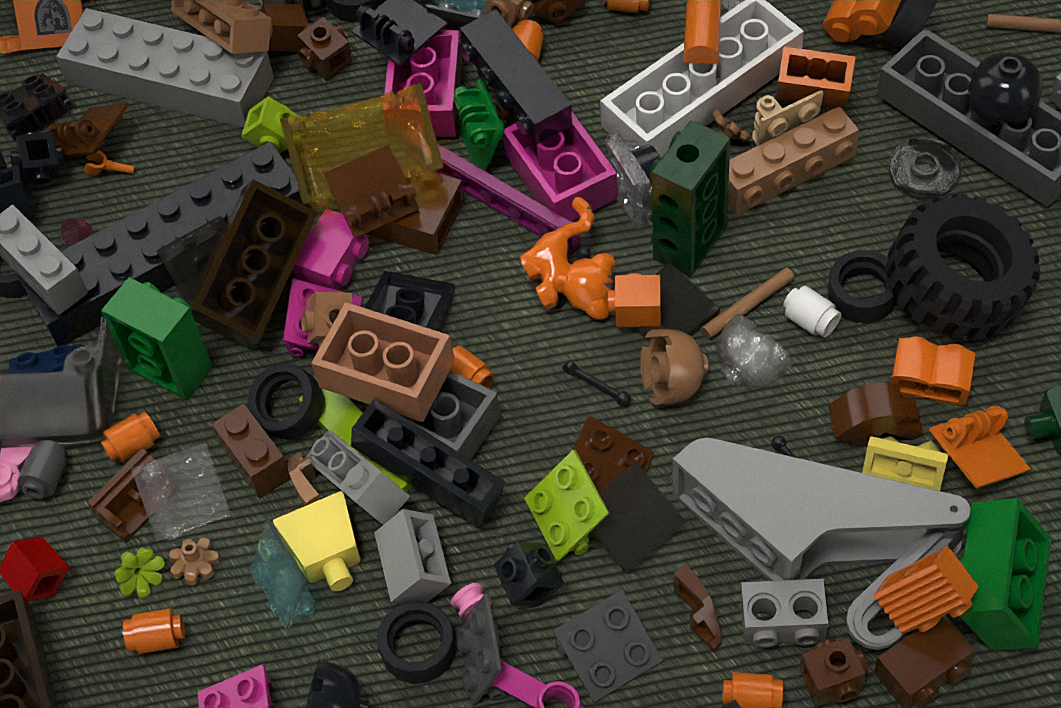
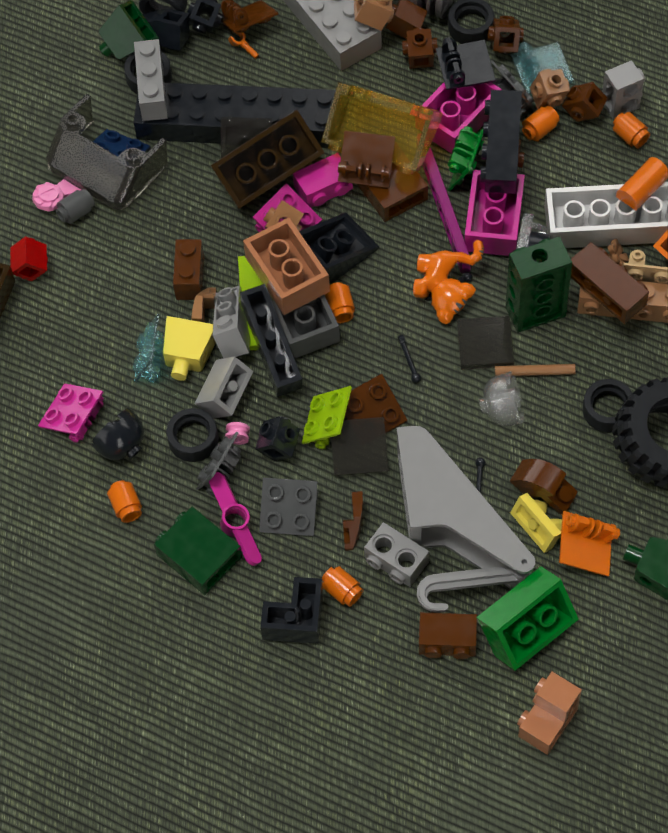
camera: 35 degrees right, 5 degrees up
clear pink hinge [61,217,93,246] -> none
reddish brown hinge [87,448,180,543] -> none
orange brick [100,411,161,464] -> none
green brick [101,277,213,401] -> none
lime plant [114,548,165,598] -> none
orange brick [123,608,185,654] -> none
clear hinge [131,442,231,541] -> none
medium nougat plant [169,538,221,586] -> none
lime brick [241,96,302,154] -> none
black tyre [247,363,324,439] -> none
orange brick [608,273,661,327] -> none
medium nougat cylinder [640,329,708,406] -> none
white brick [783,286,841,338] -> none
reddish brown brick [799,637,868,707] -> none
orange brick [874,546,979,634] -> none
orange brick [890,336,976,406] -> none
none -> reddish brown brick [571,242,649,324]

